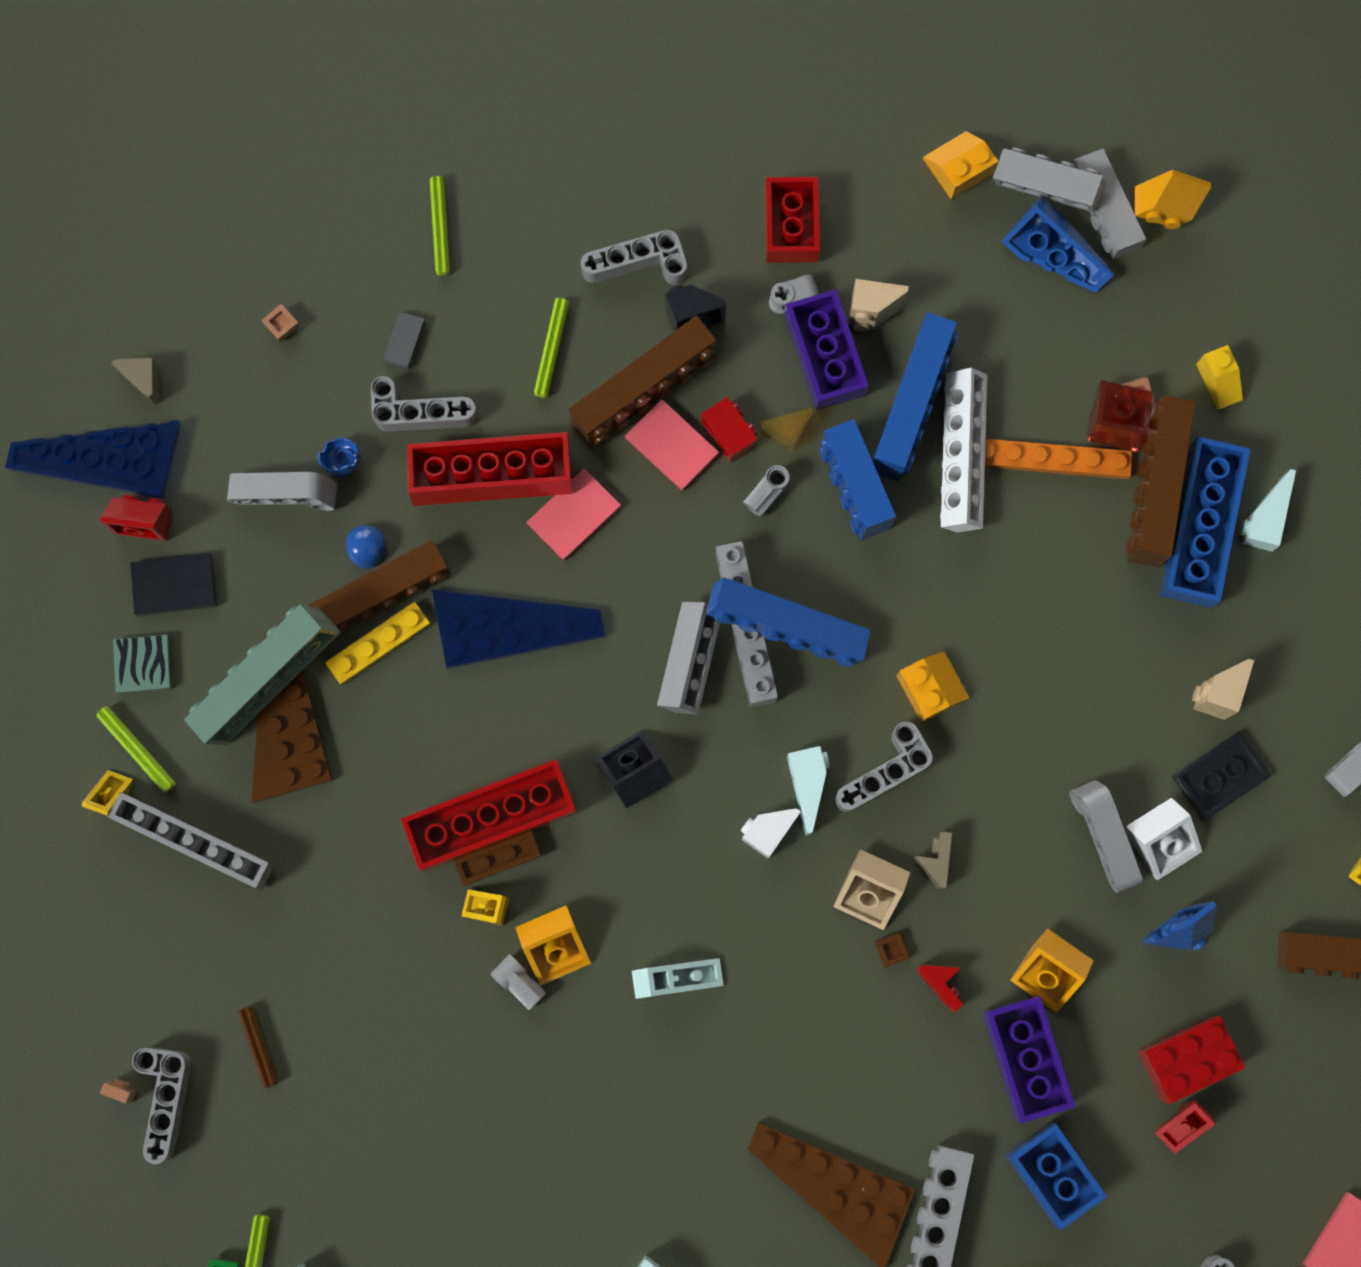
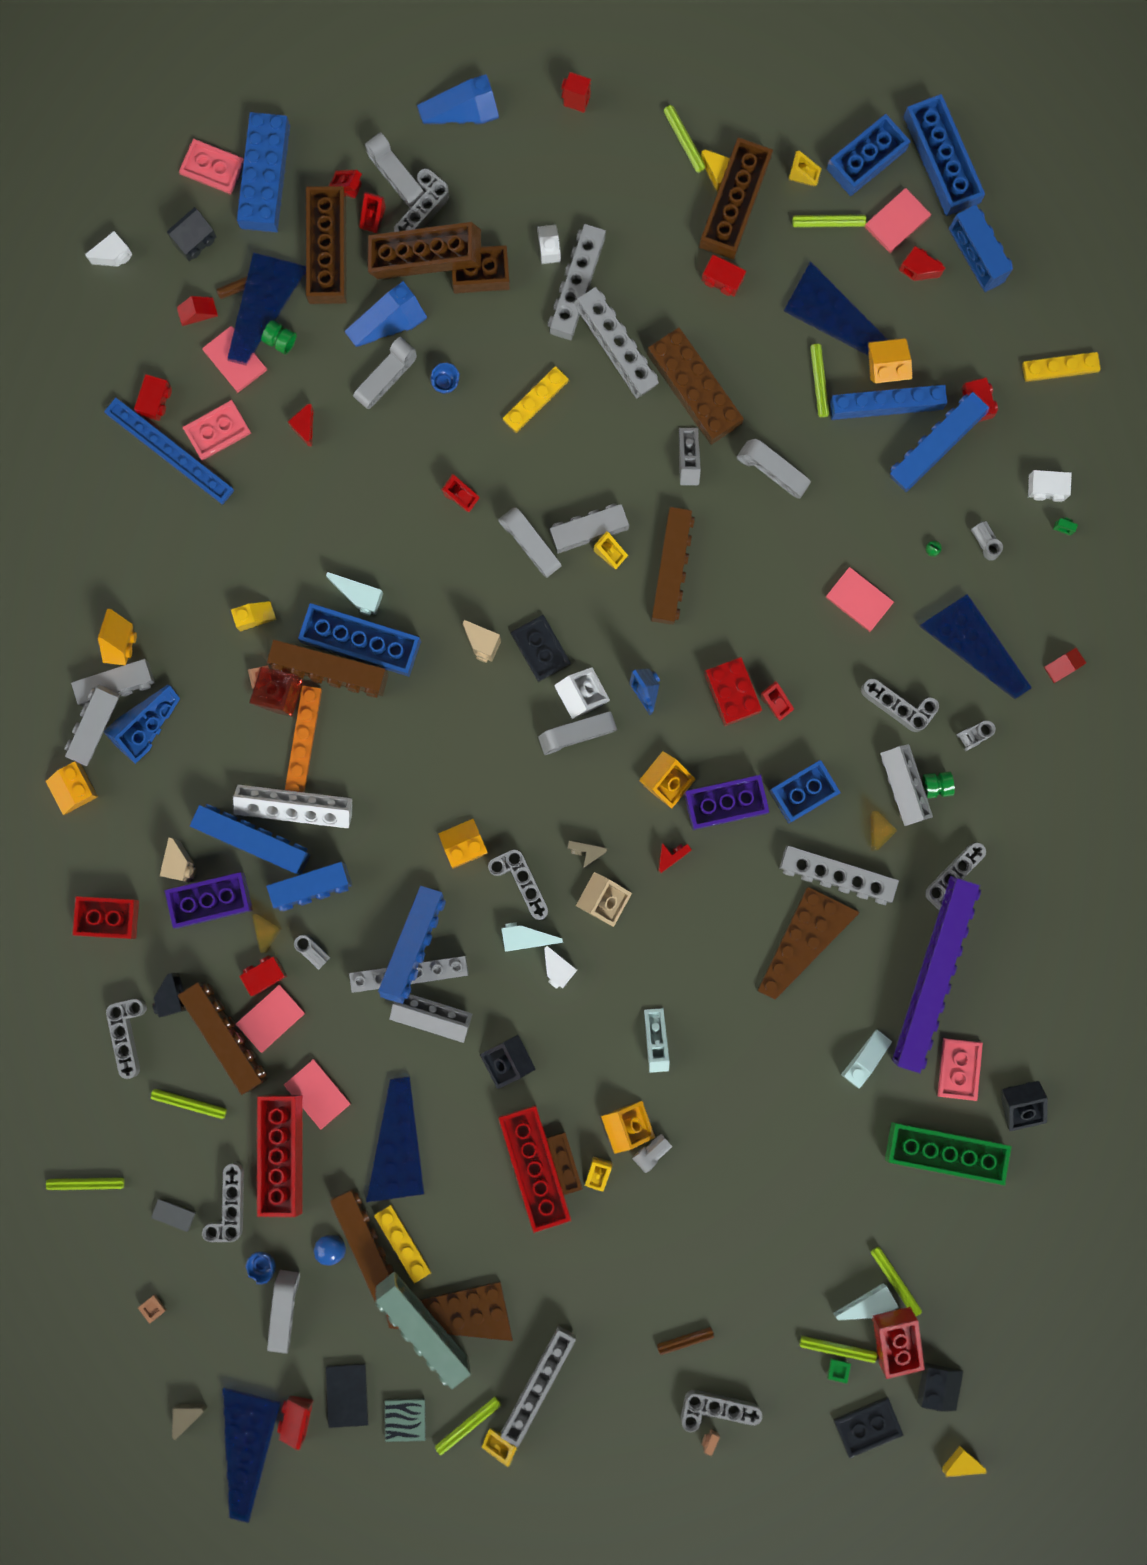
camera: 90 degrees left, 5 degrees up
light grey piece [769,275,819,314] -> none
reddish brown tile [874,932,911,968] -> none

